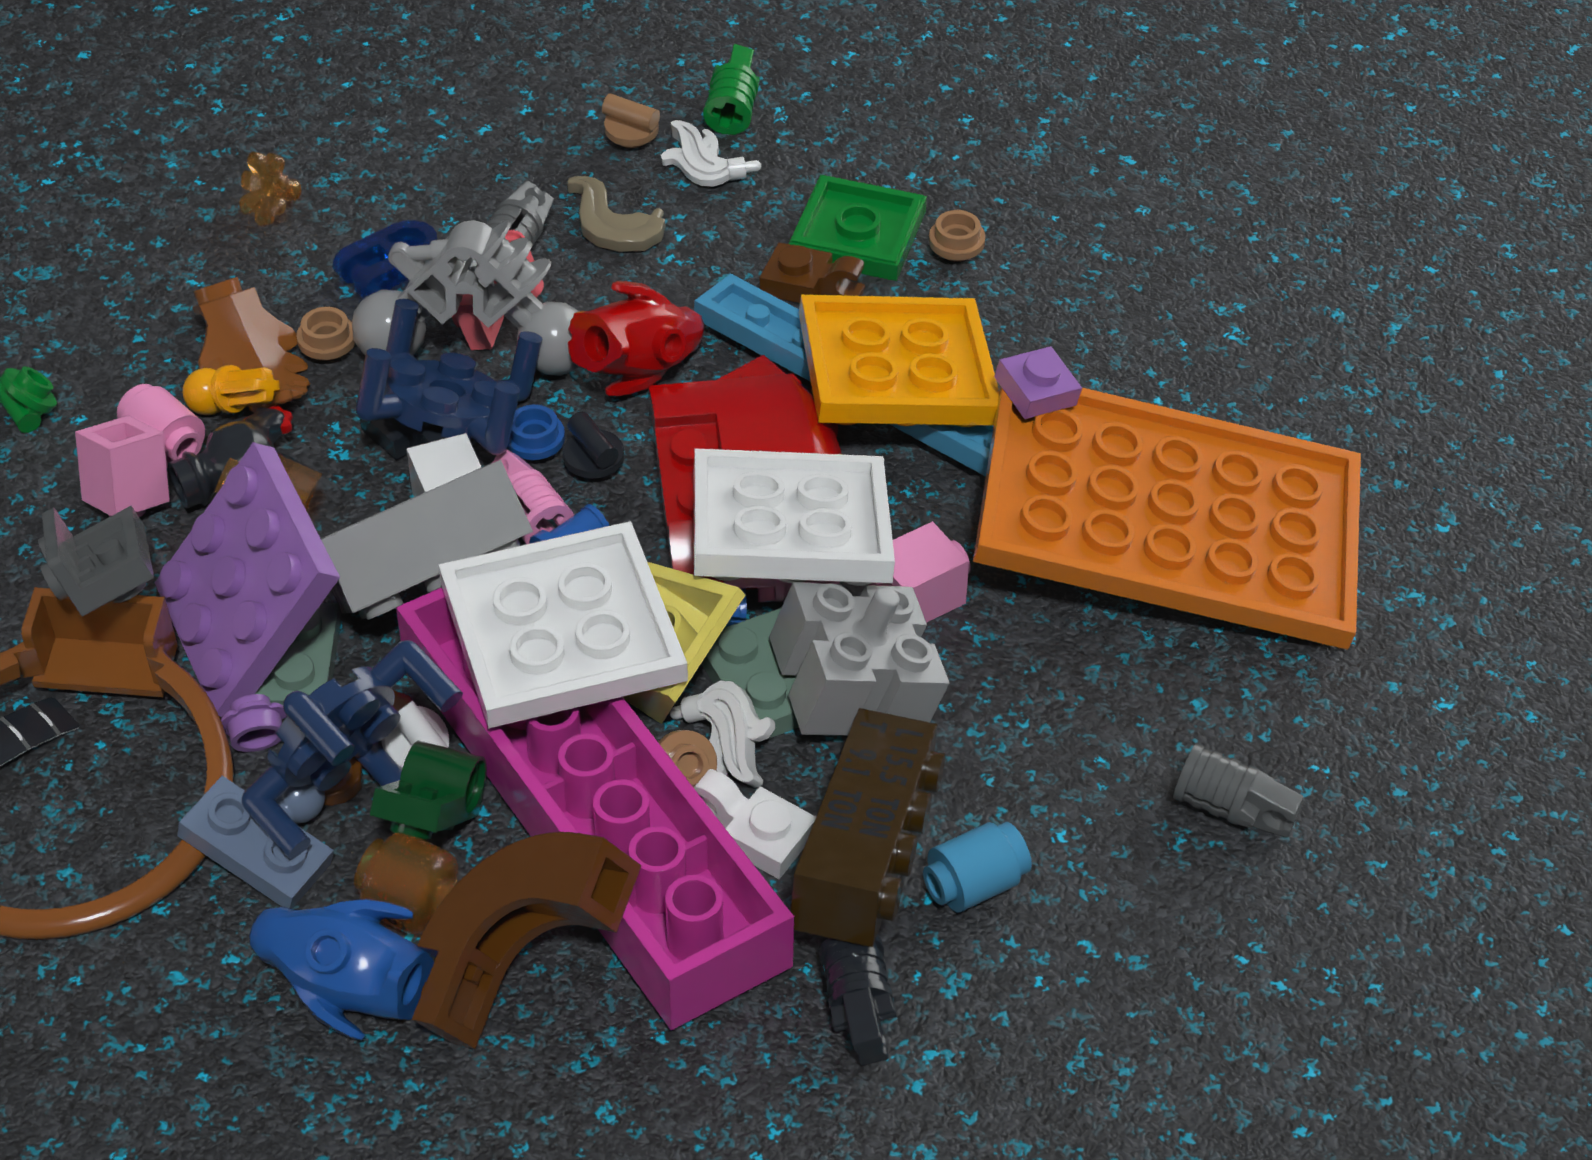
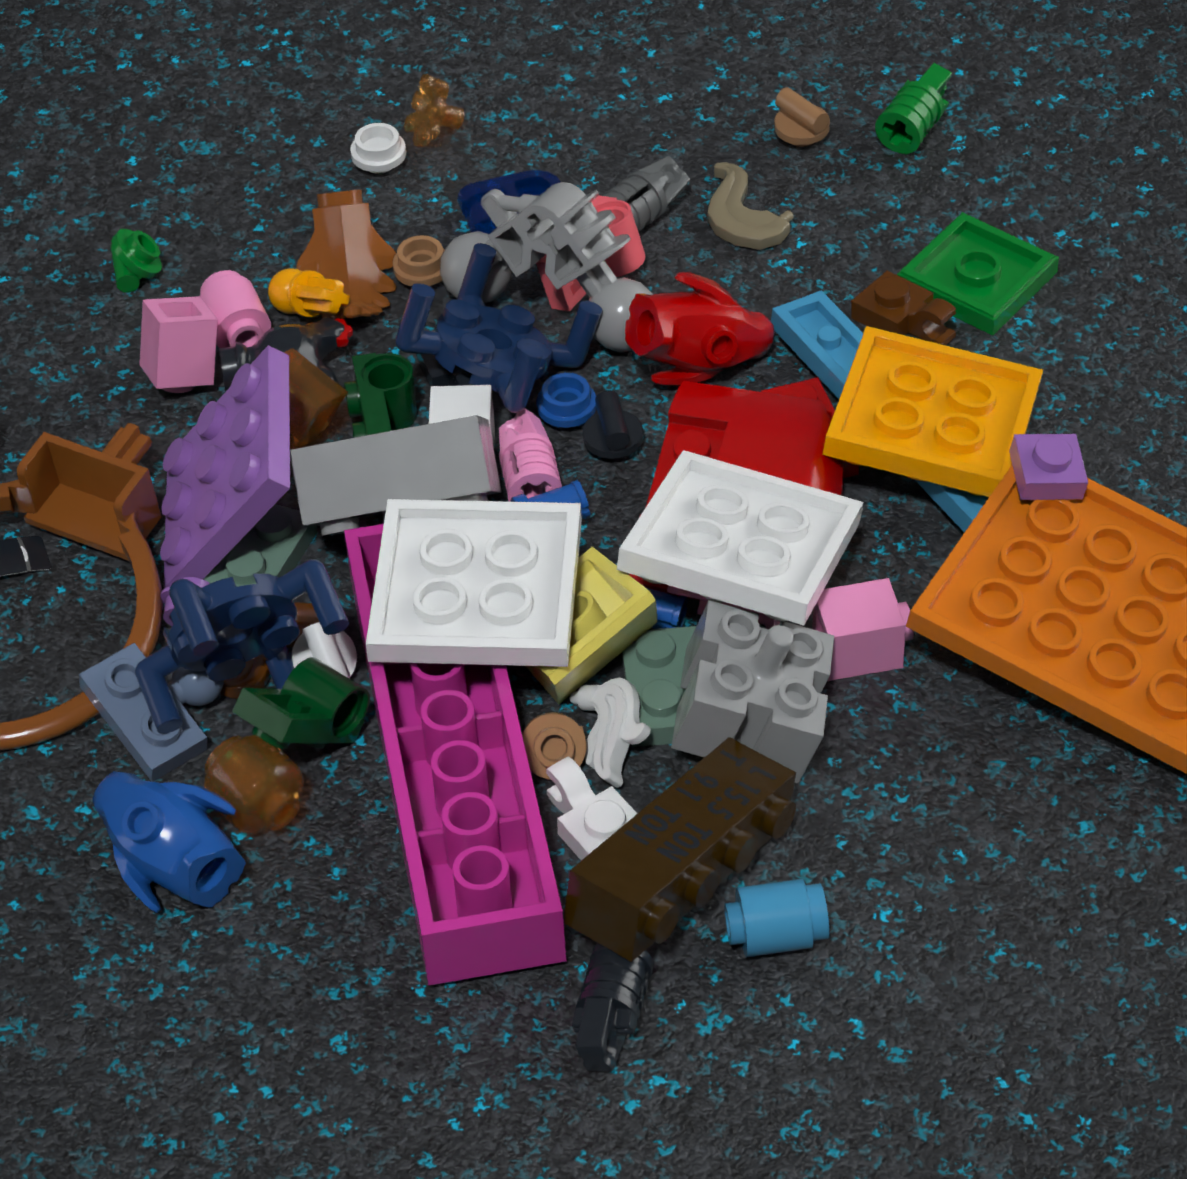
camera: 25 degrees right, 0 degrees up
dark grey bracket [38,506,154,616] -> none
reddish brown arch [412,832,642,1049] -> none
white piece [661,120,761,187] -> none
medium nougat plate [929,210,986,262] -> none
dark grey hinge [1173,743,1303,837] -> none
none -> dark green plate [344,353,417,438]
none -> white plate [350,123,406,173]

